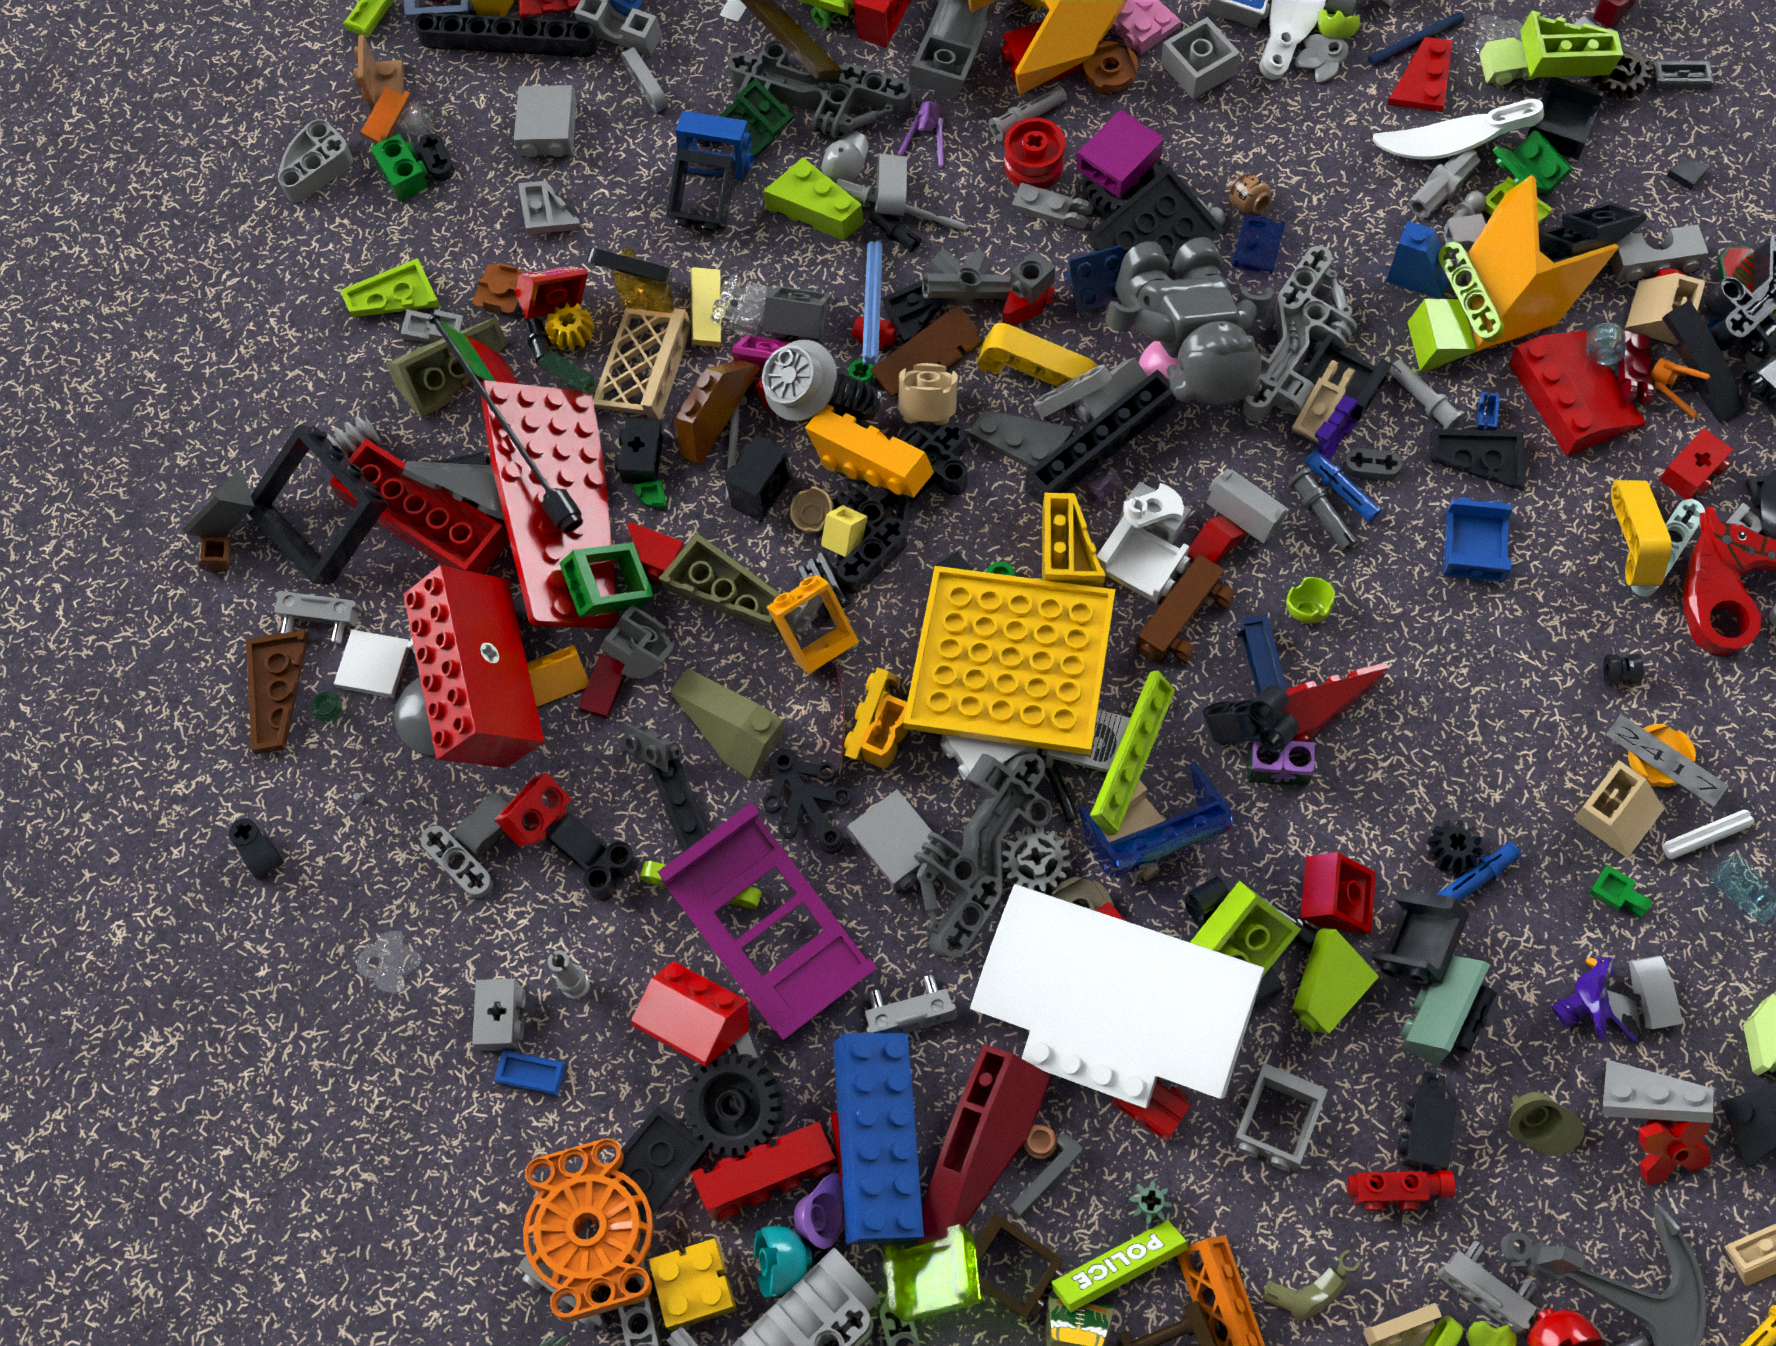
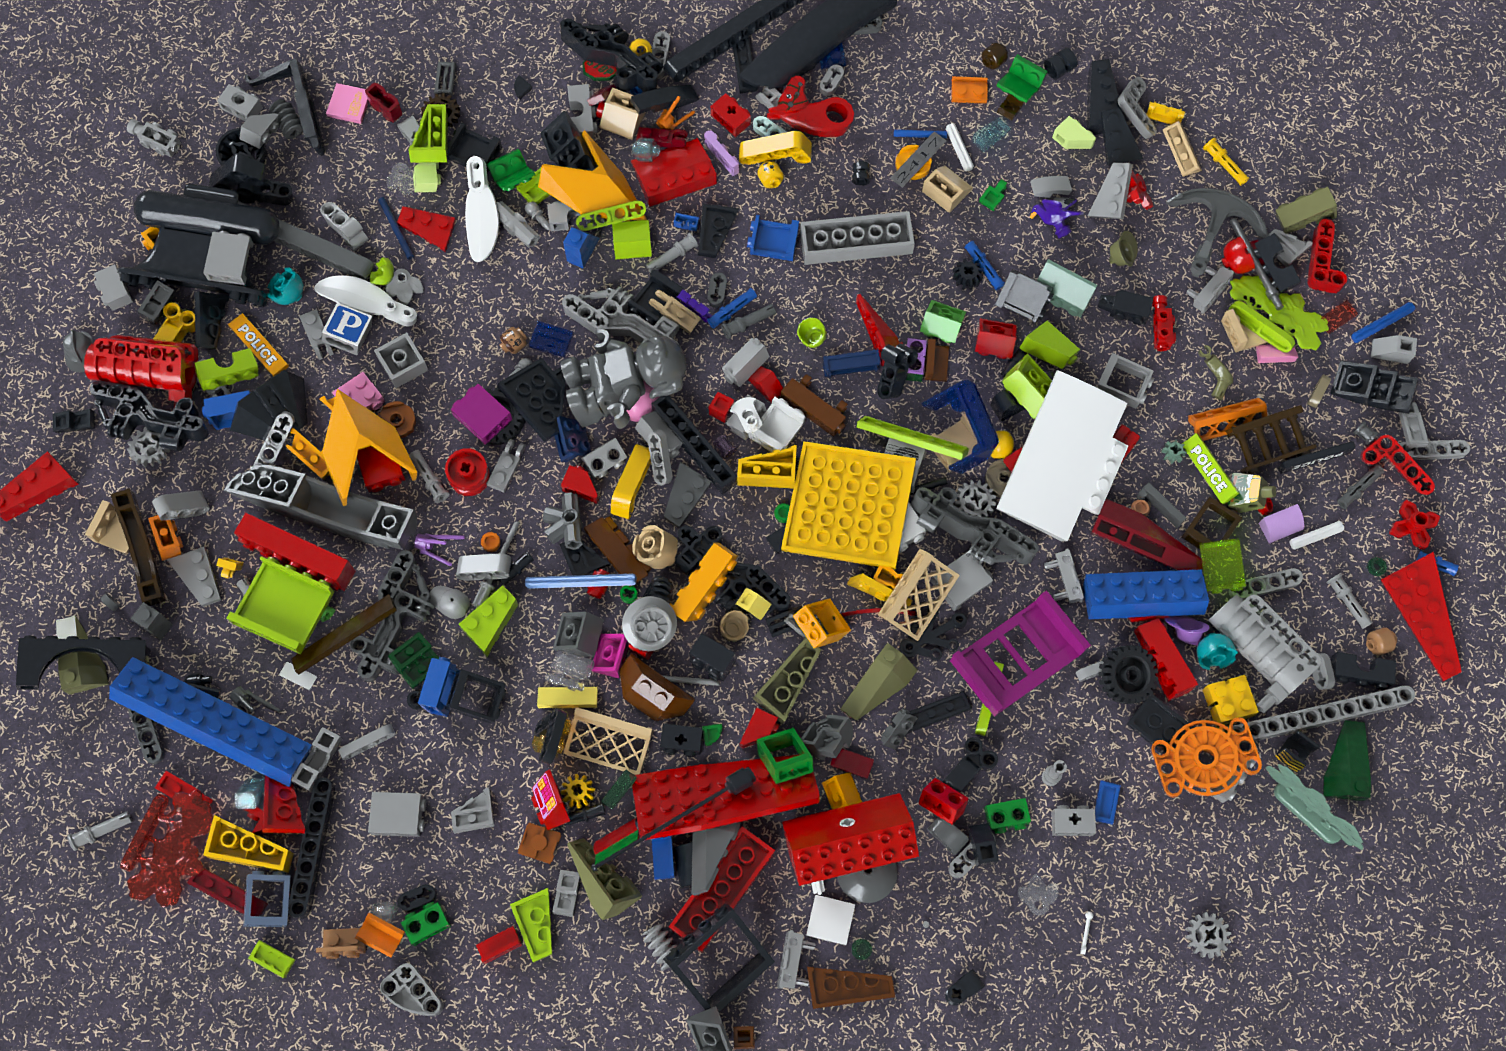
camera: 95 degrees left, 5 degrees up
slope [631,961,749,1067] -> none
dark grey brick [1010,250,1056,304] -> none
none -> red panel [476,926,522,964]
none -> orange tile [481,532,501,552]
none -> light grey brick [581,438,627,478]
none -> dark red tile [587,84,617,106]
none -> blue panel [652,836,675,880]
none -> lavender hinge [704,131,739,176]
none -> red panel [709,392,734,423]
none -> yellow head [757,161,784,188]
none -> light grey brick [800,211,915,265]
none -> tan fence [878,549,960,641]
none -> blue bar [893,129,947,138]
none -> slope [920,300,966,343]
none -> reddish brown panel [924,339,949,382]
none -> black slope [968,823,999,867]
none -> green brick [984,798,1031,834]
none -> yellow hair [988,431,1014,459]
none -> white hinge [1080,911,1093,955]
none -> light grey gear [1185,912,1231,959]

